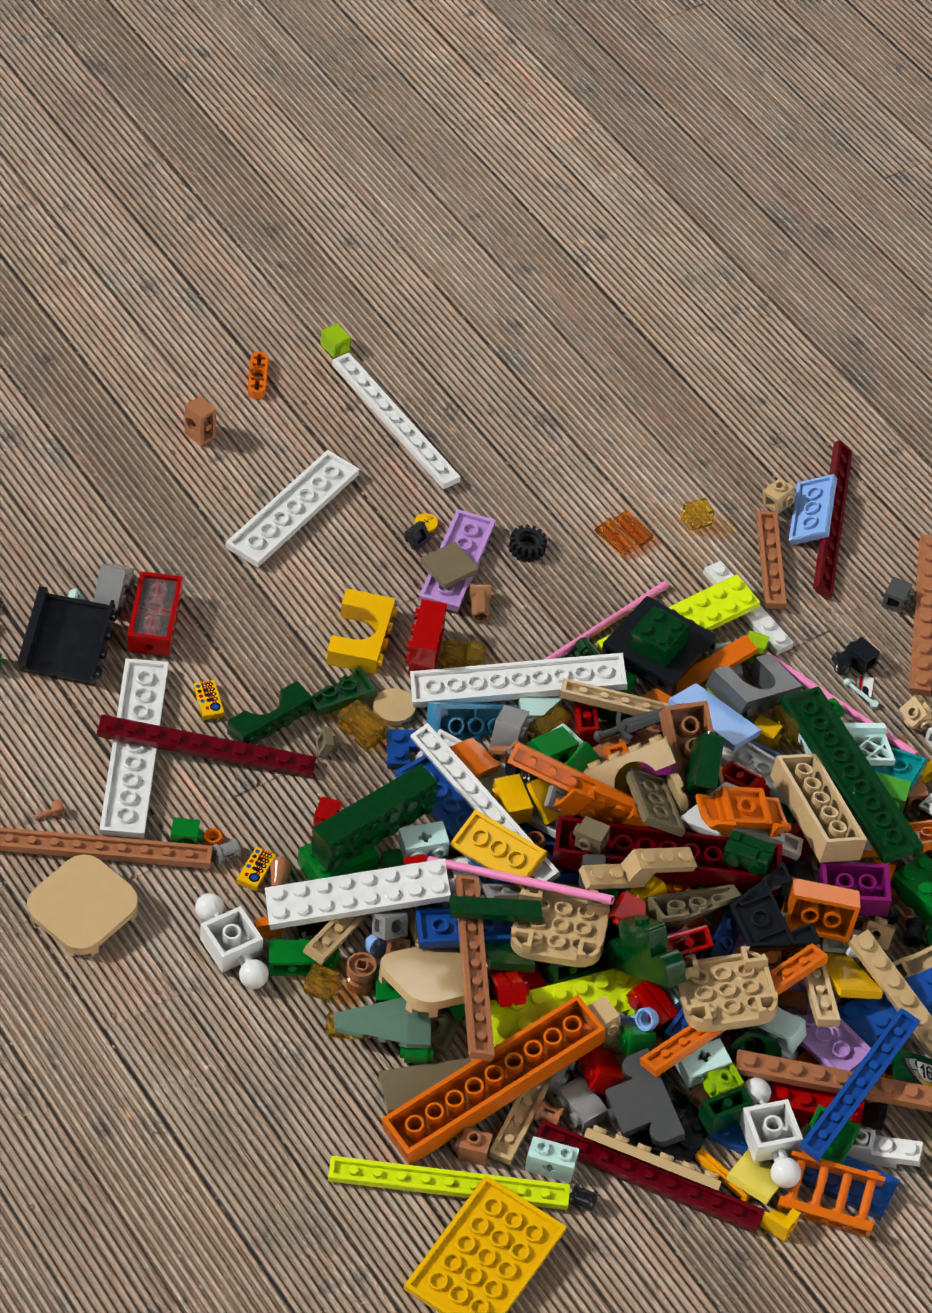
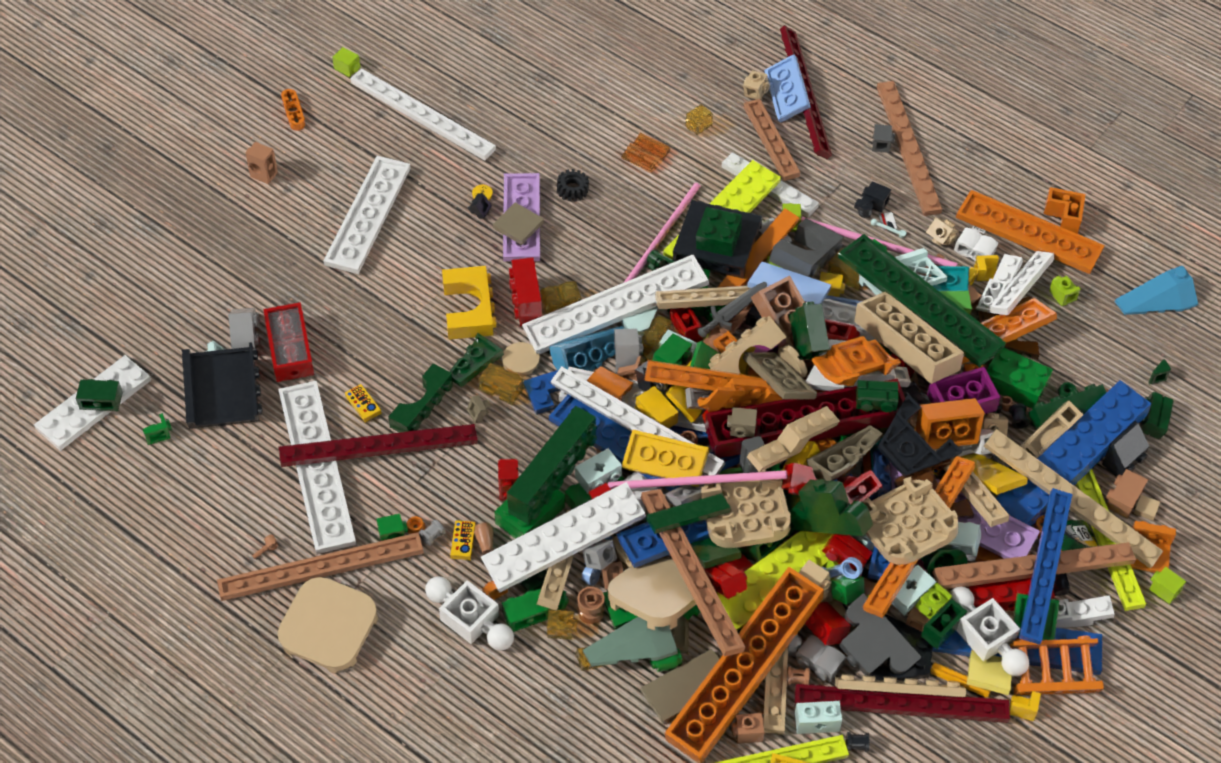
camera: 15 degrees left, 5 degrees up
medium nougat piece [469,584,491,623] -> none

